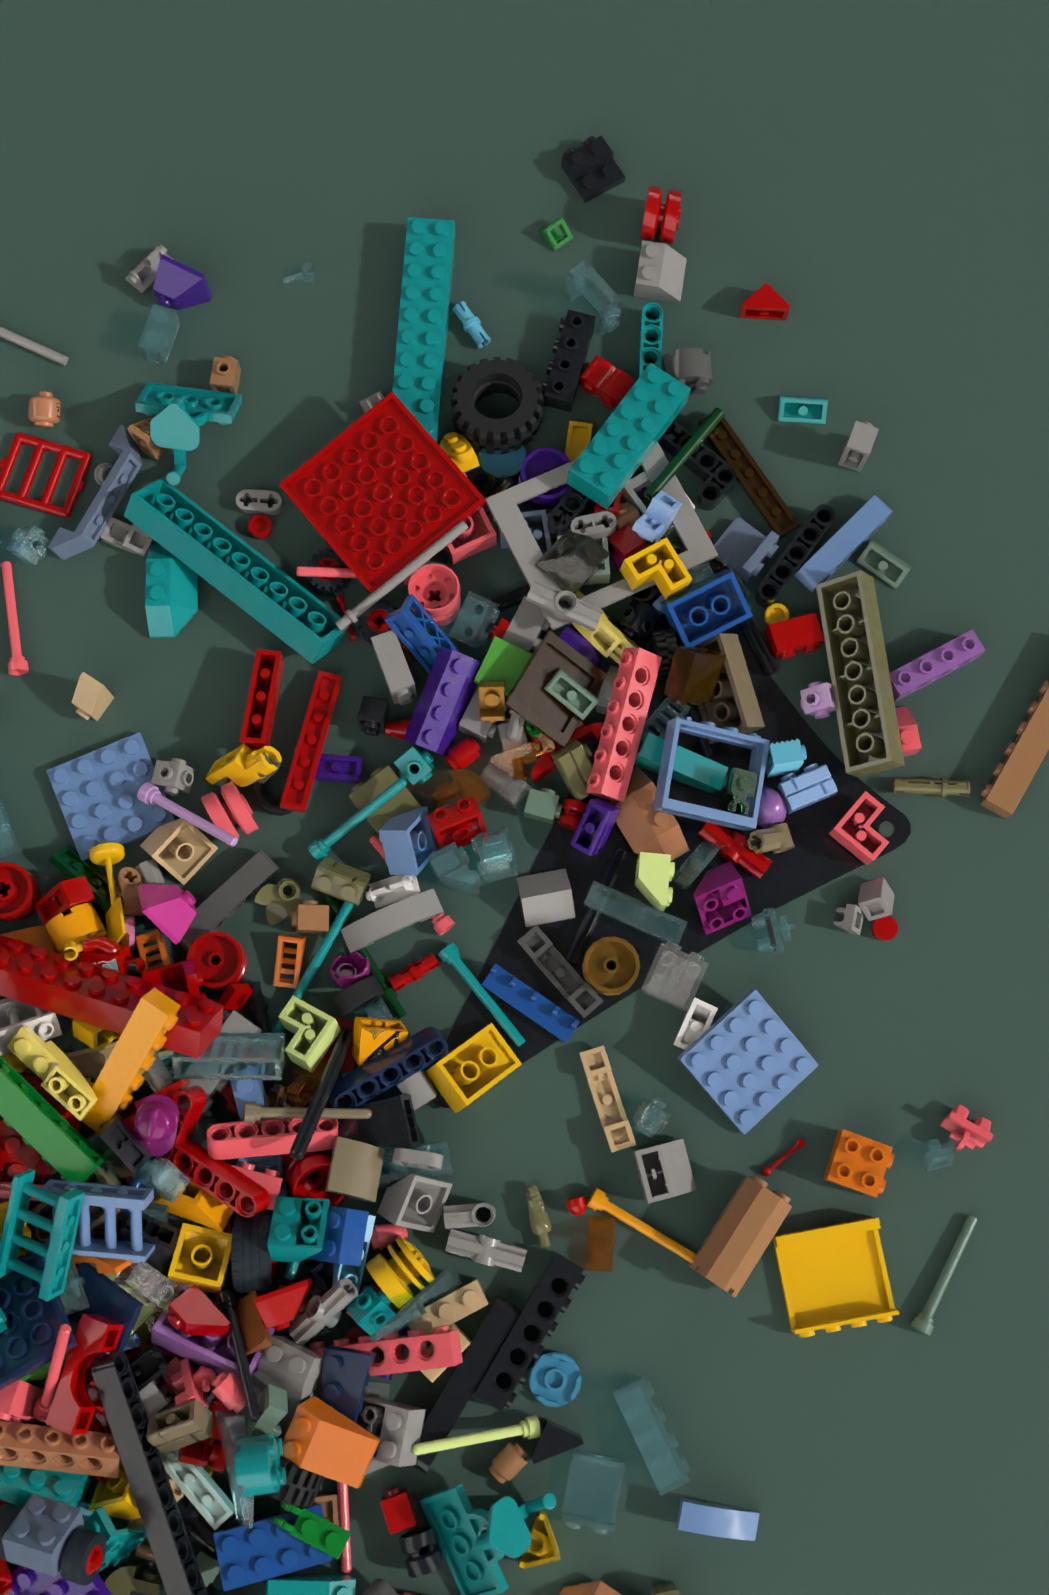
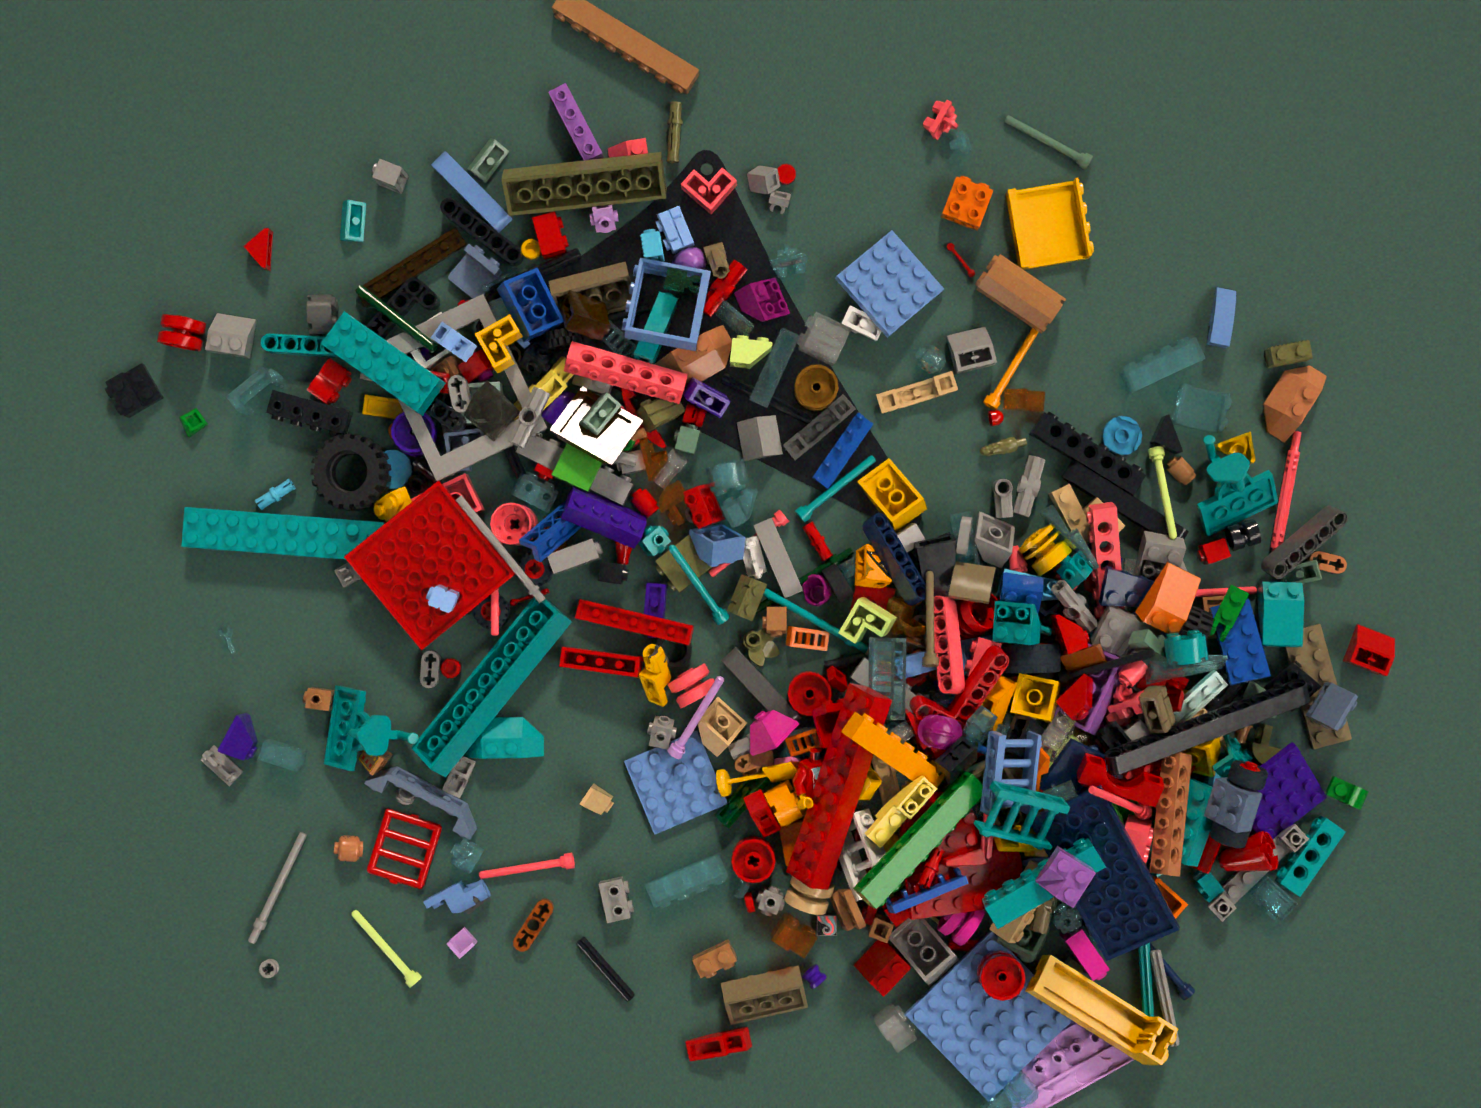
camera: 85 degrees left, 10 degrees up
black axle [289,1028,353,1160] -> none
pearl gold bracket [479,682,505,723] -> none
none -> light blue brick [426,584,460,613]

